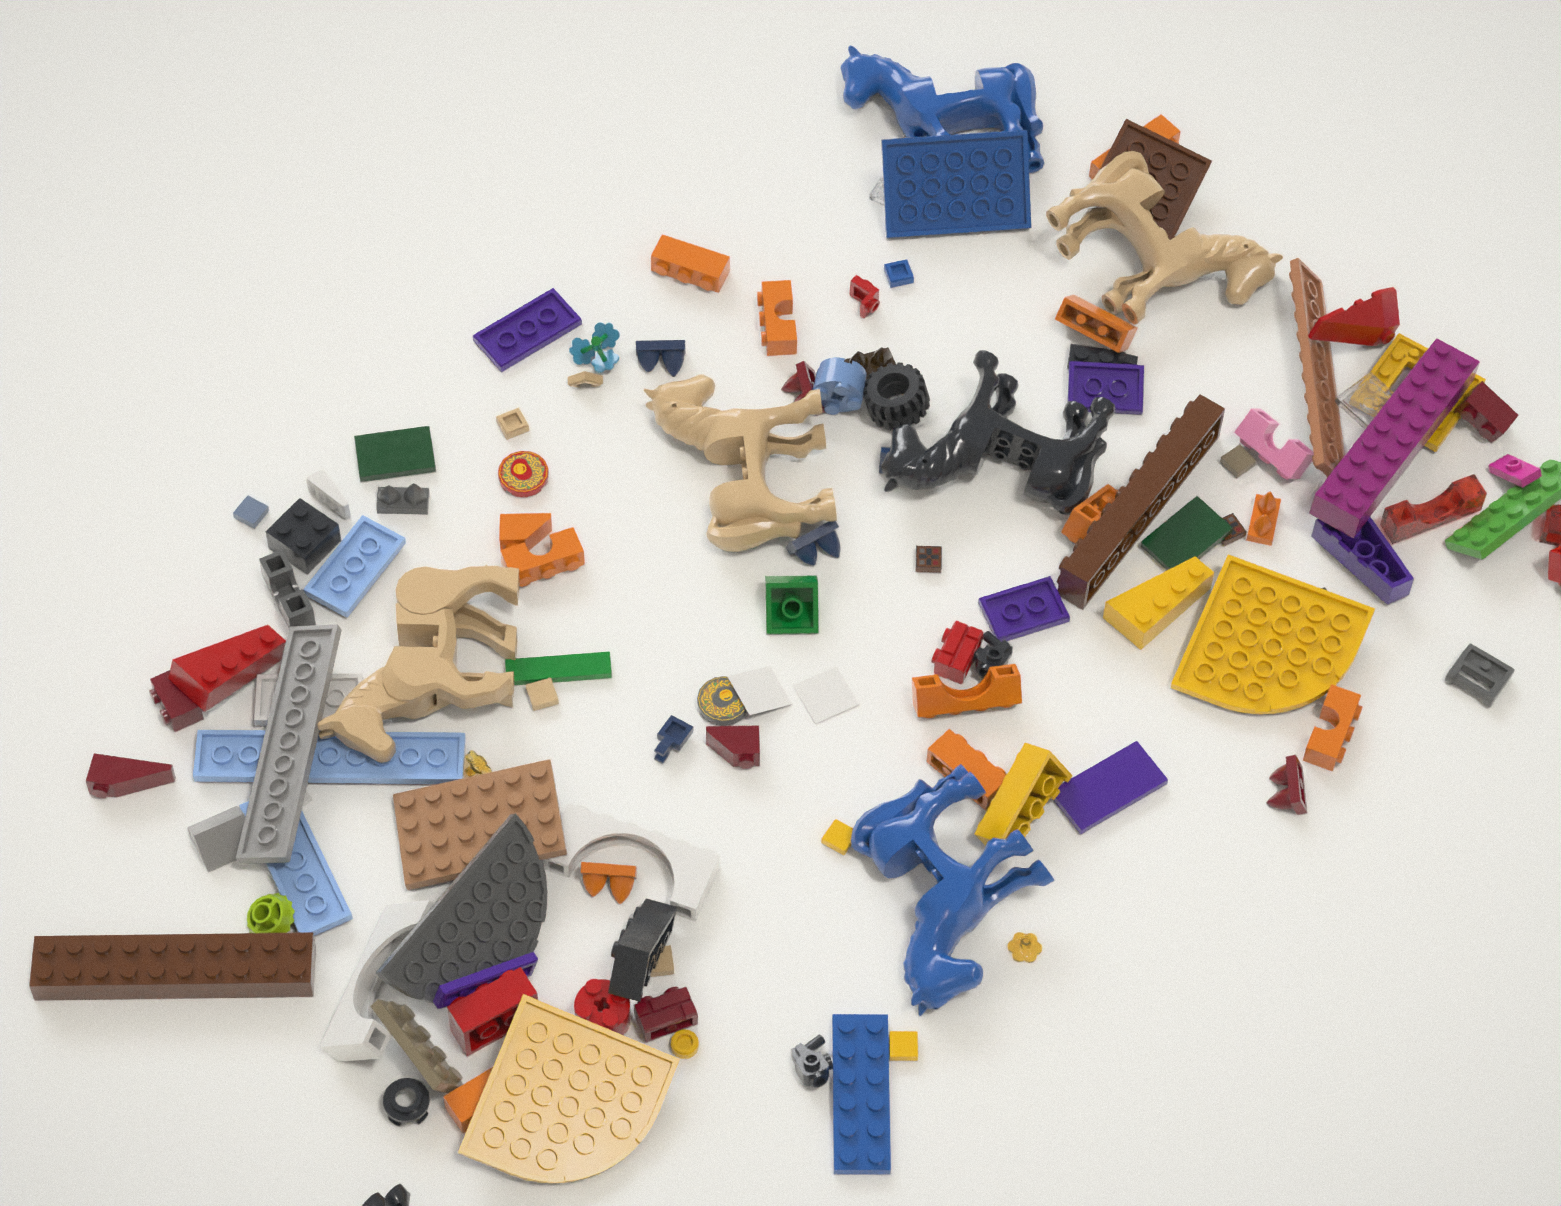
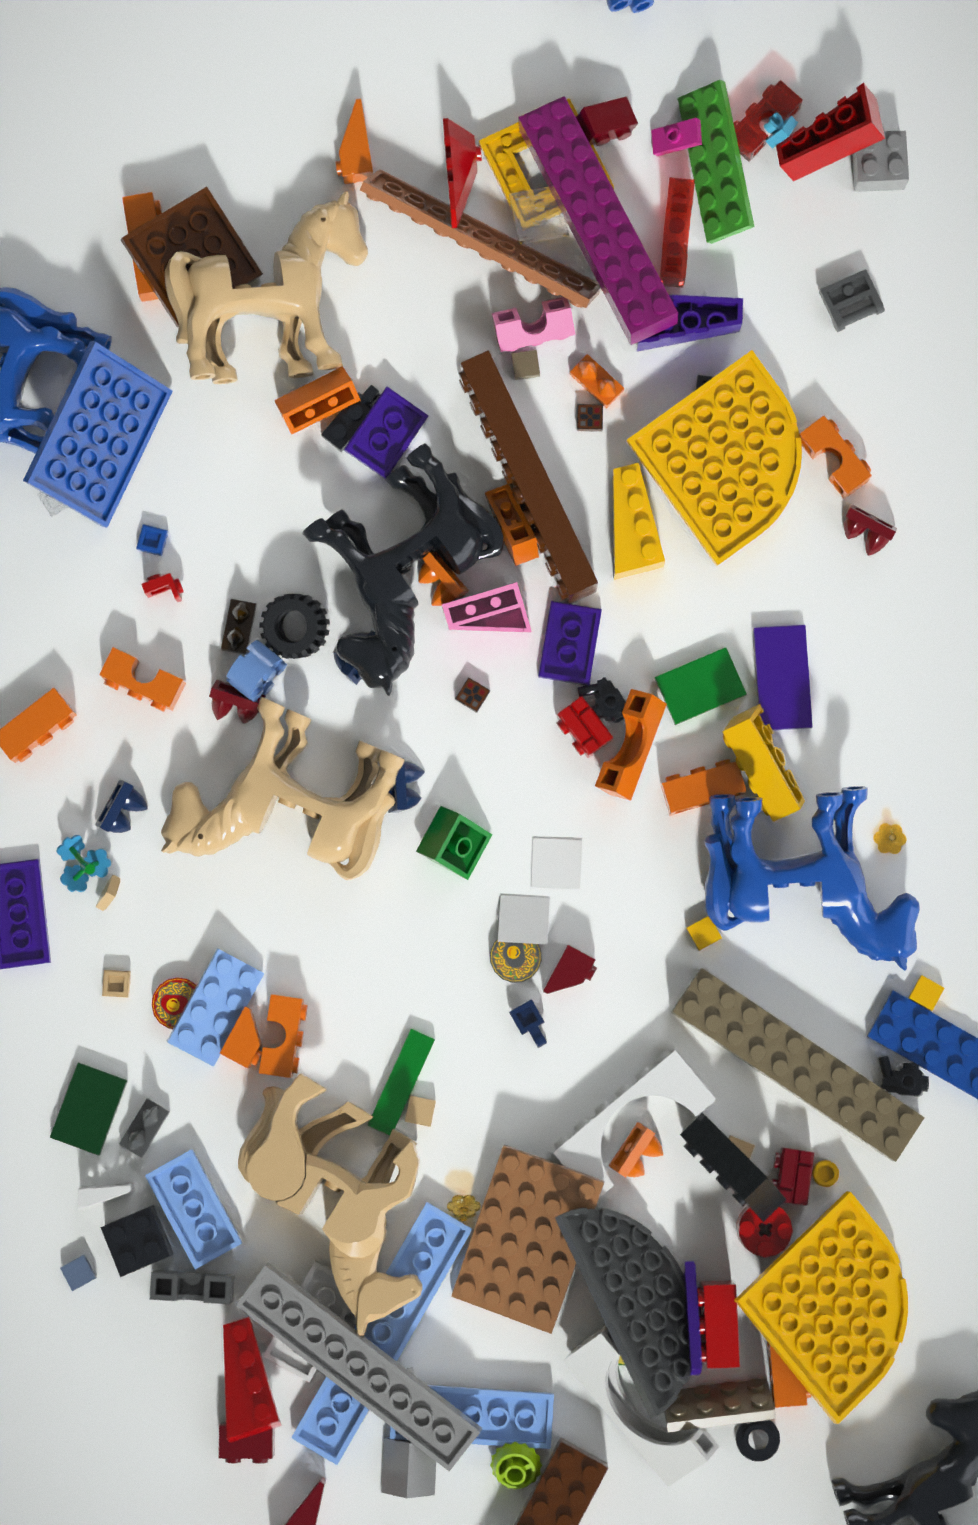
camera: 55 degrees left, 25 degrees up
dark green tile [1141,496,1233,570] -> none
none -> light blue plate [166,948,265,1067]
none -> orange slope [335,98,373,185]
none -> orange tile [418,552,469,606]
none -> bright pink wedge [441,582,532,633]
none -> green tile [654,647,747,725]
none -> dark tan brick [671,968,925,1162]

